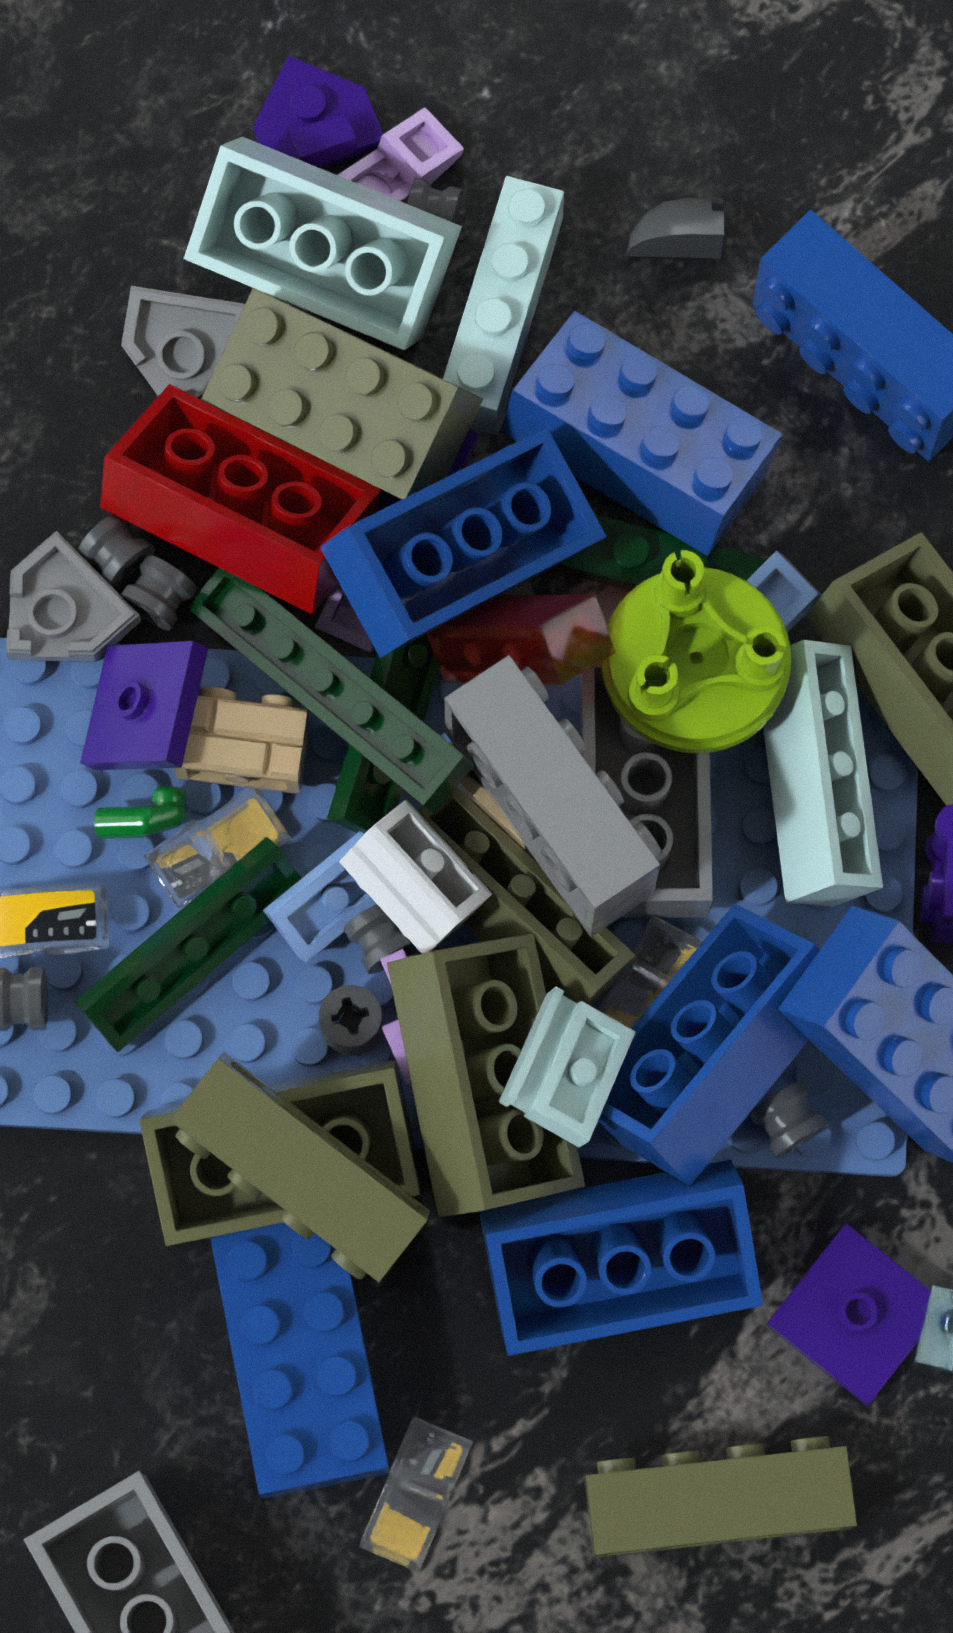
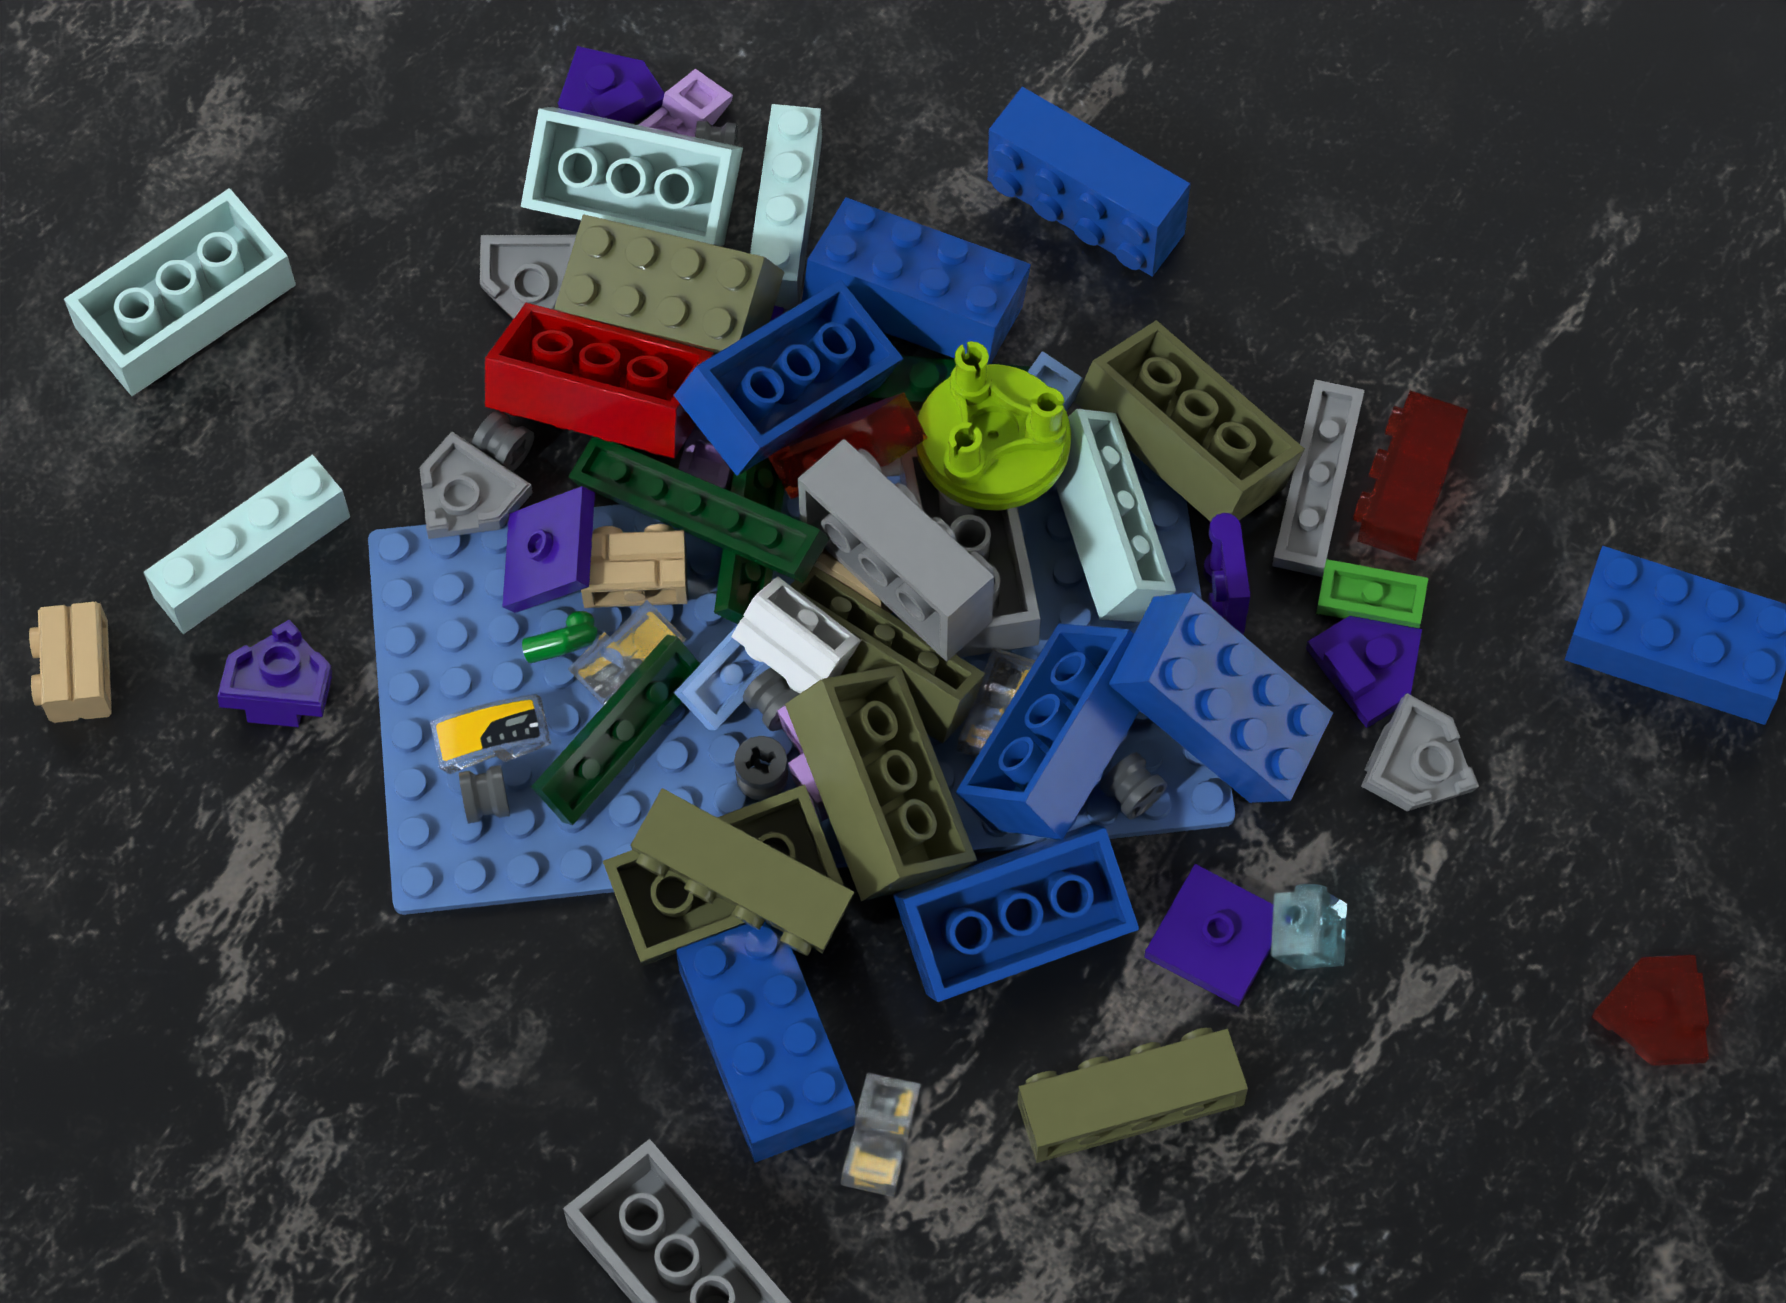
camera: 10 degrees left, 10 degrees down
dark grey wheel [120,555,197,631] -> none
light aqua plate [499,987,636,1147] -> none
dark grey brick [626,197,724,259] -> none

